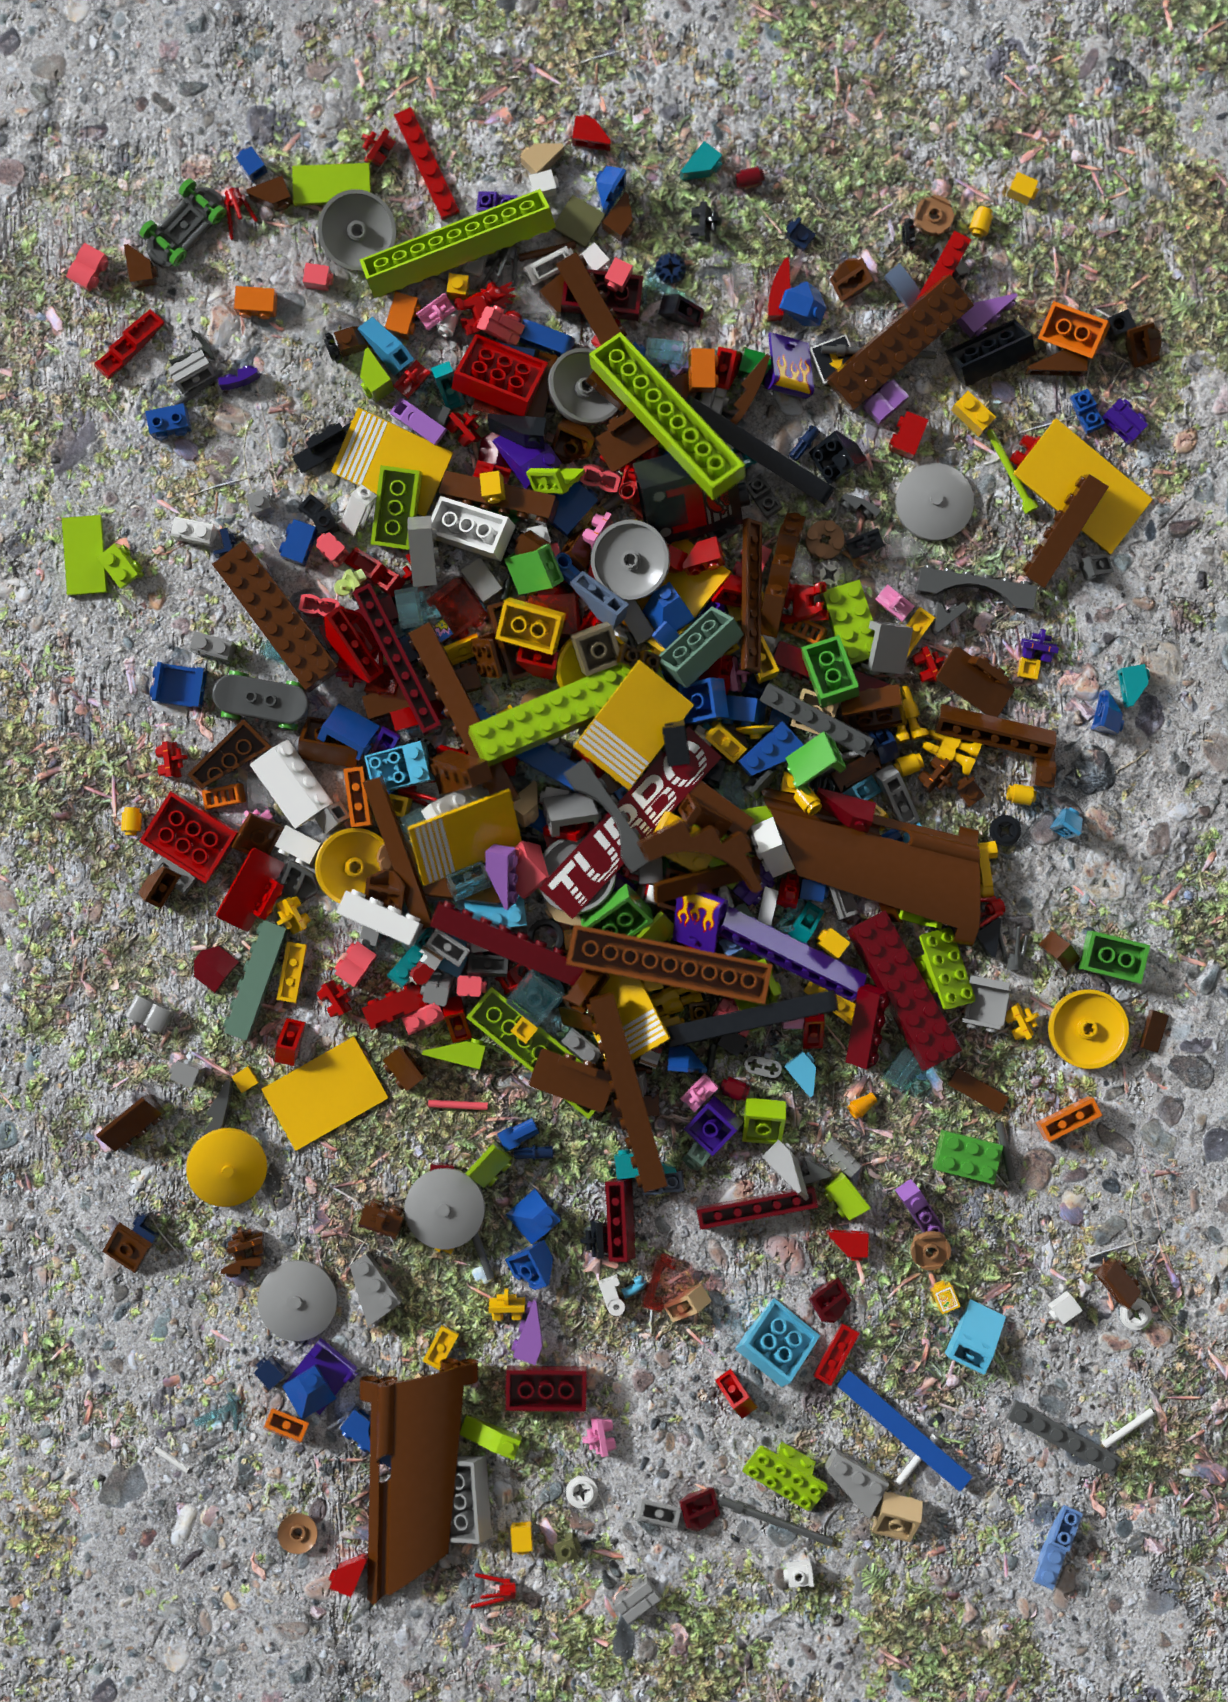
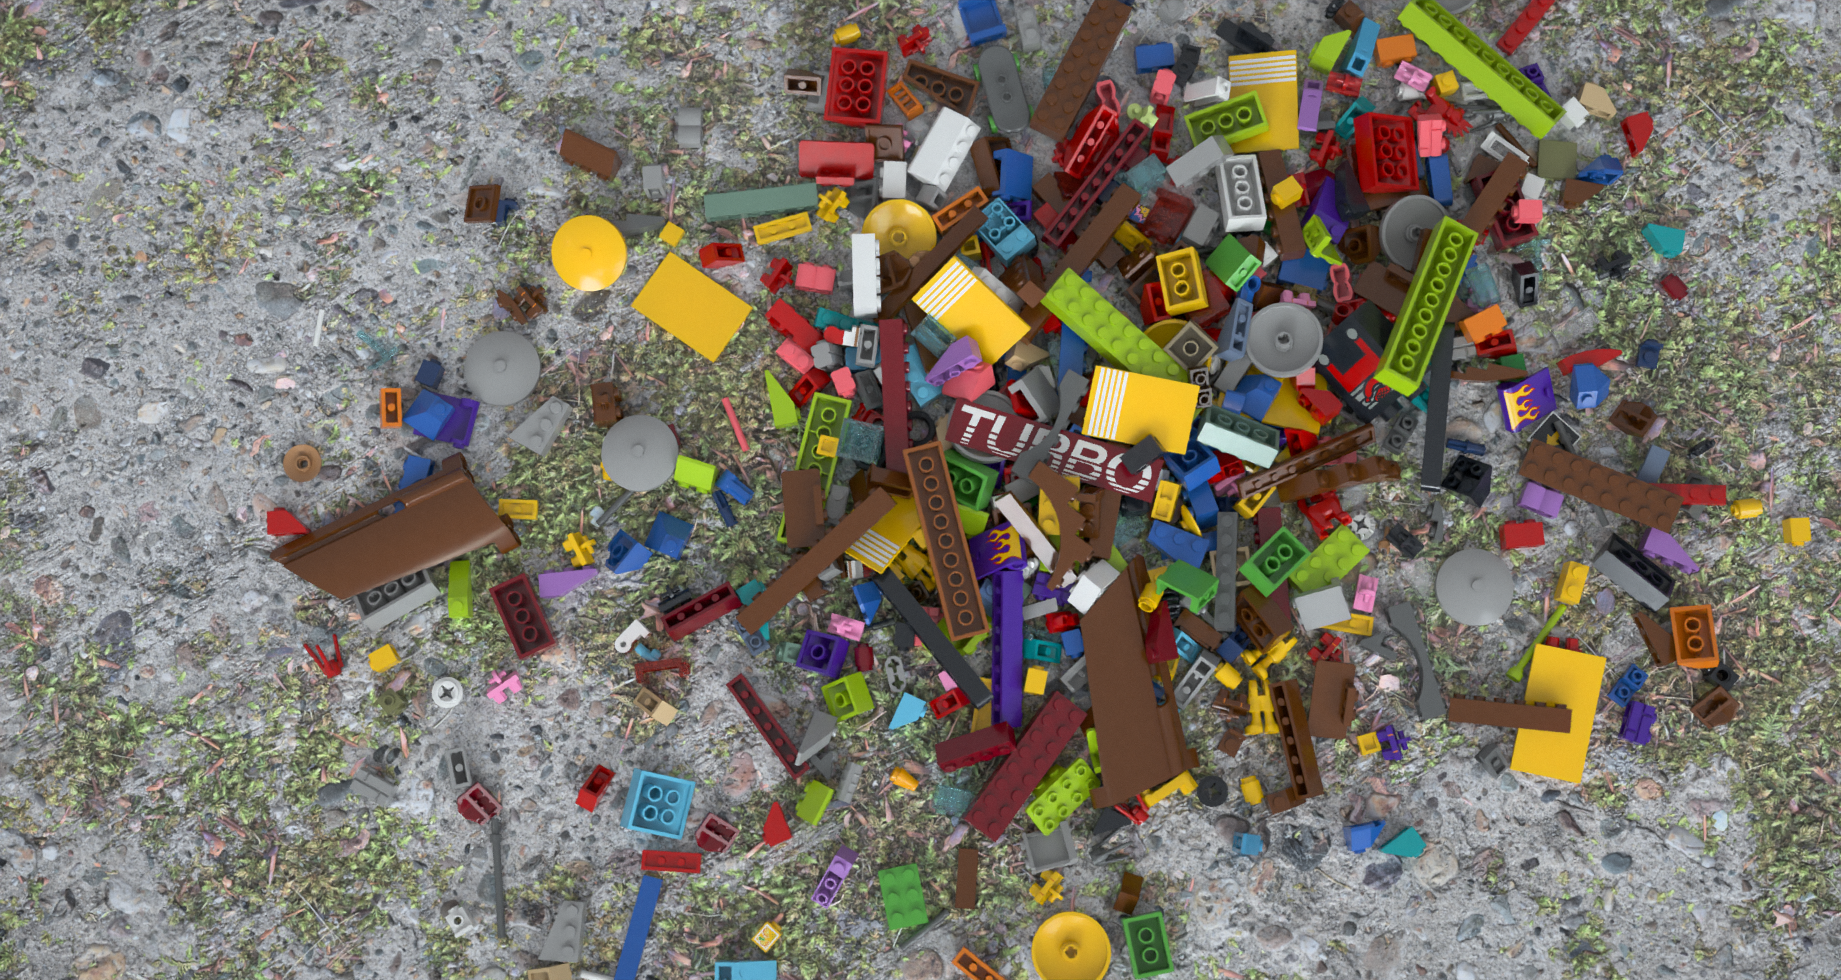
camera: 70 degrees right, 5 degrees down
dark red slope [194,946,239,993] -> none
reddish brown slope [383,1045,427,1091] -> none
dark blue gear [655,252,686,284] -> none
dark grey slope [742,769,778,800] -> none
lime bracket [742,1441,828,1511] -> none
orange slope [783,612,828,644] -> none
medium nougat plate [805,520,845,560] -> none
medium nougat plate [910,1231,951,1270] -> none
medium nougat plate [914,195,954,236] -> none

